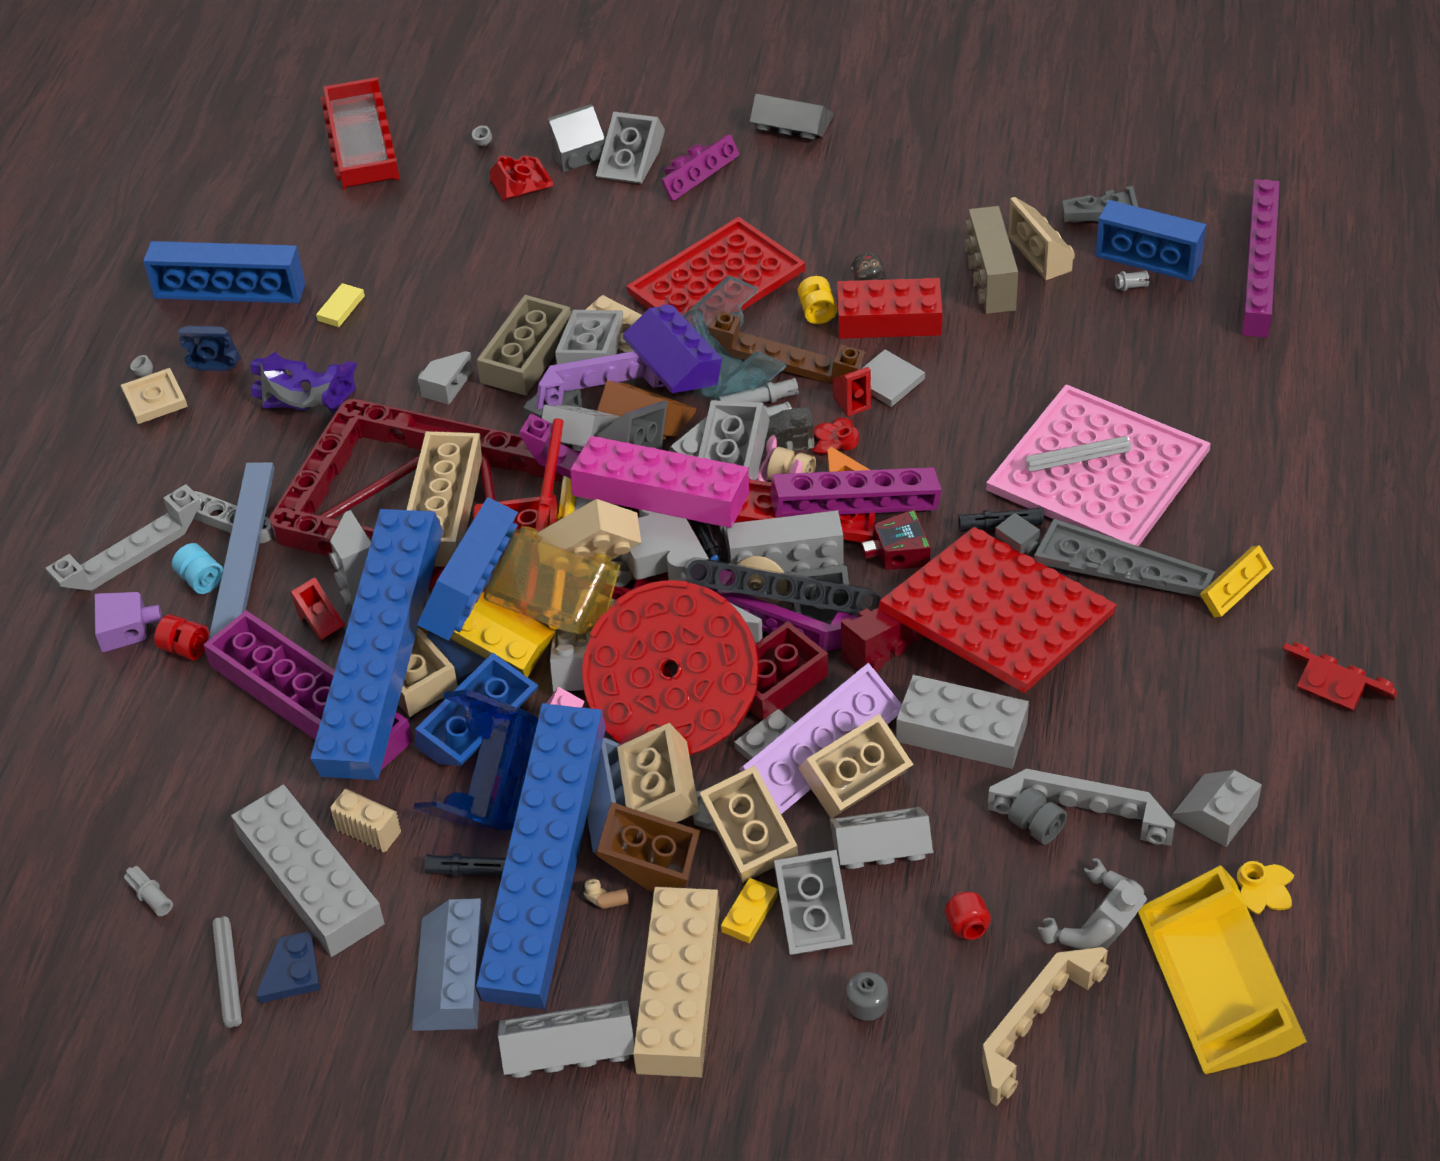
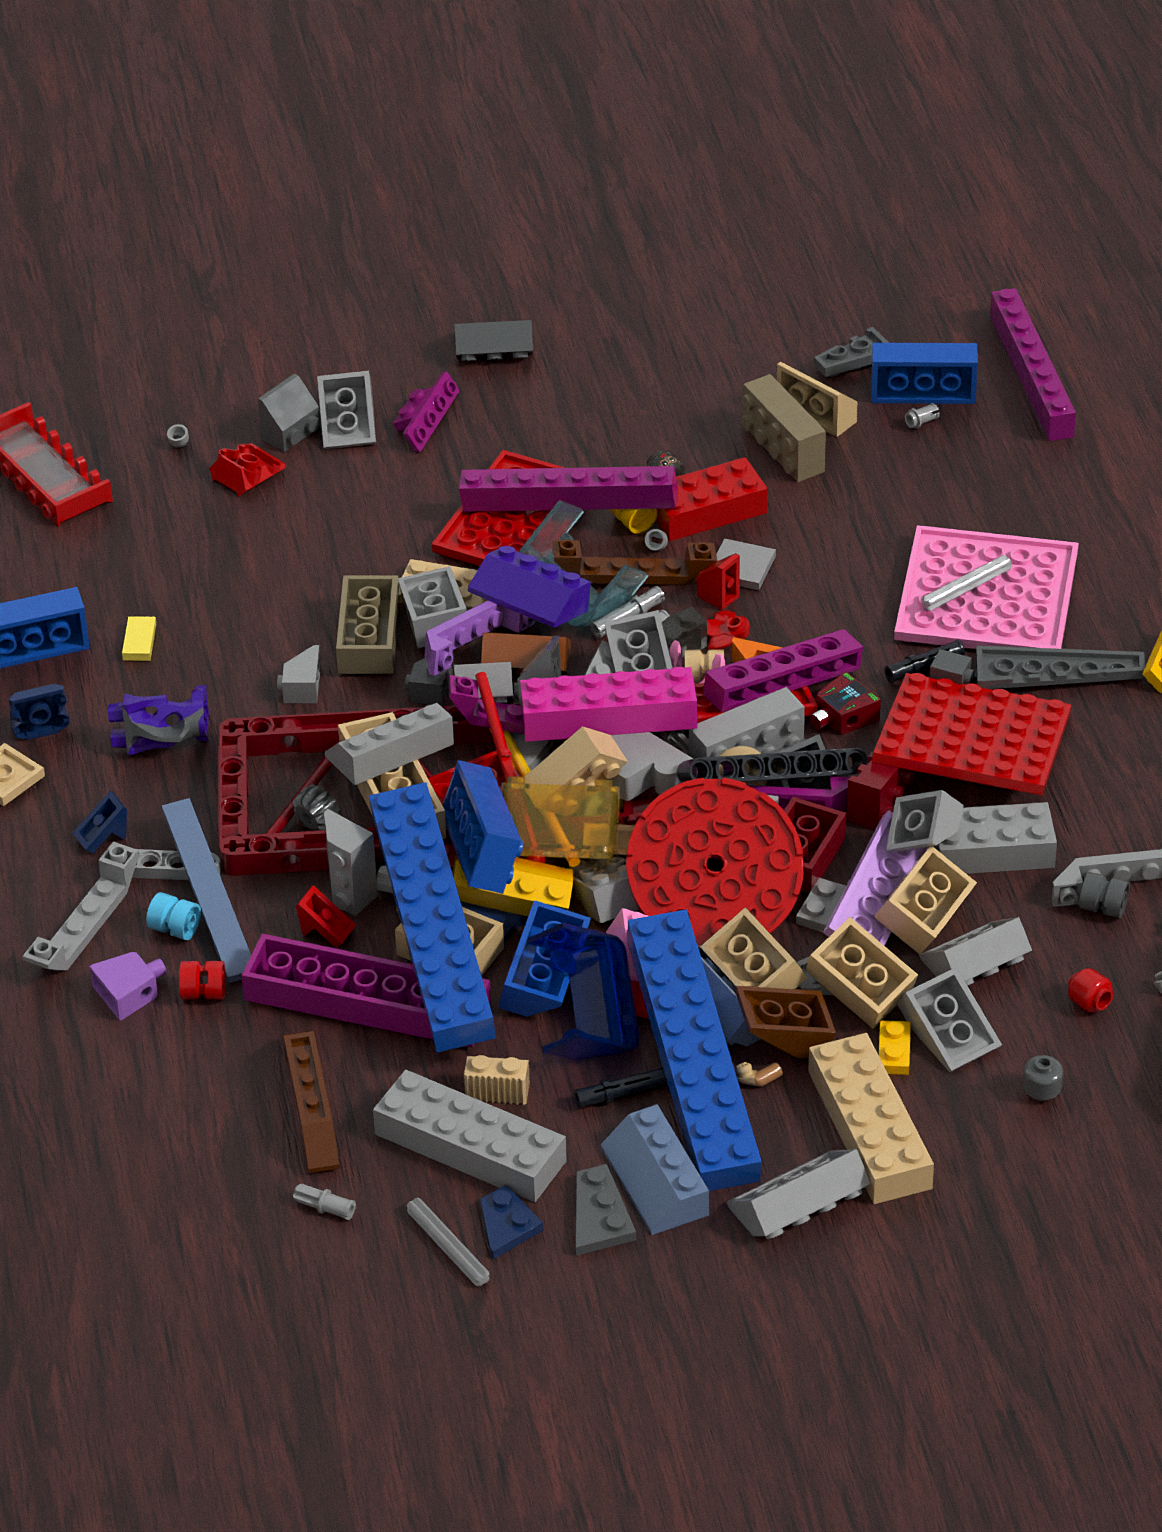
camera: 25 degrees left, 5 degrees down
none -> dark blue slope [73,791,127,854]
none -> reddish brown slope [281,1030,340,1173]
none -> dark grey gear [293,784,341,831]
none -> light grey slope [325,703,454,785]
none -> magenta brick [459,466,678,512]
none -> dark grey wing [576,1164,636,1256]
none -> light grey hinge [645,529,668,551]
none -> light grey slope [886,790,963,853]

